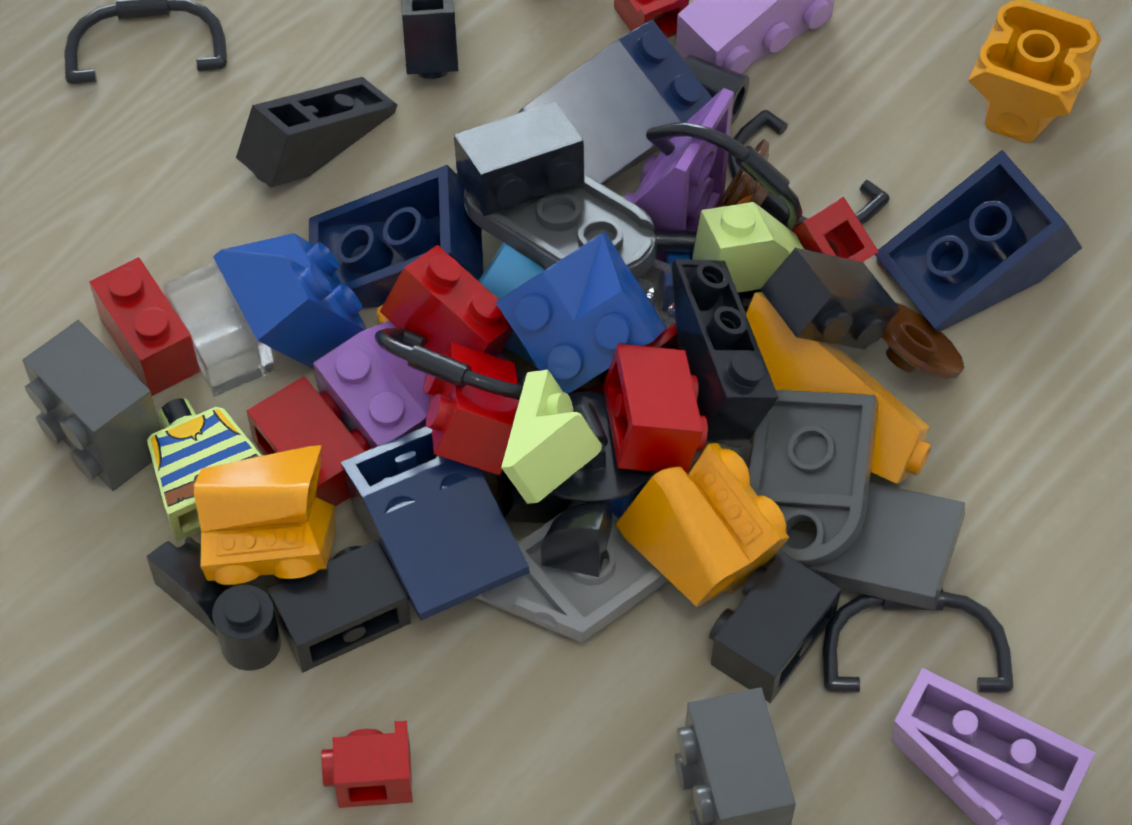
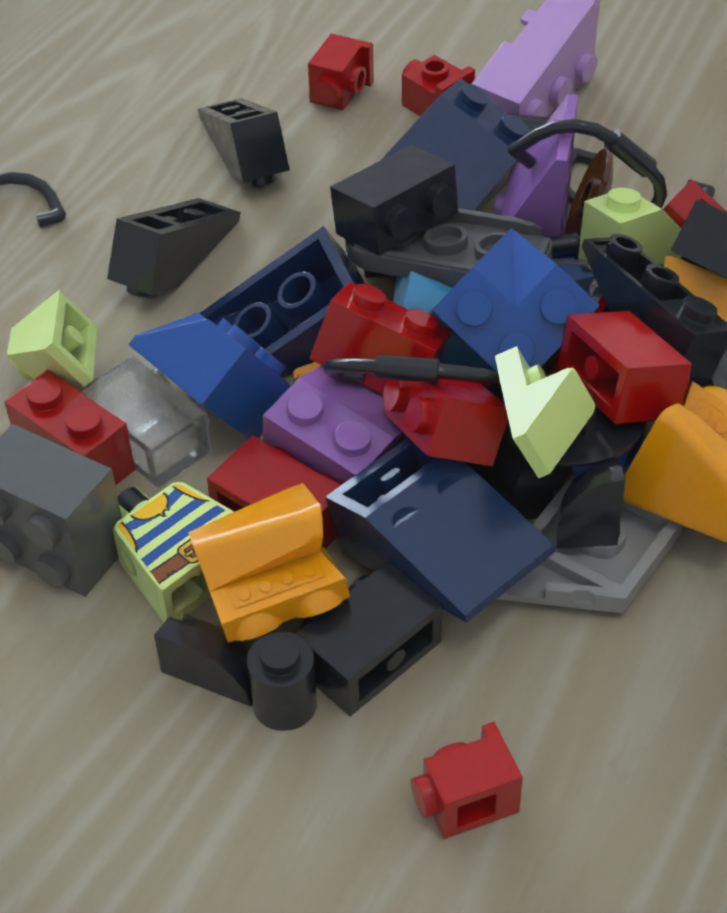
camera: 15 degrees left, 10 degrees down
none -> yellowish green slope [7,290,98,388]

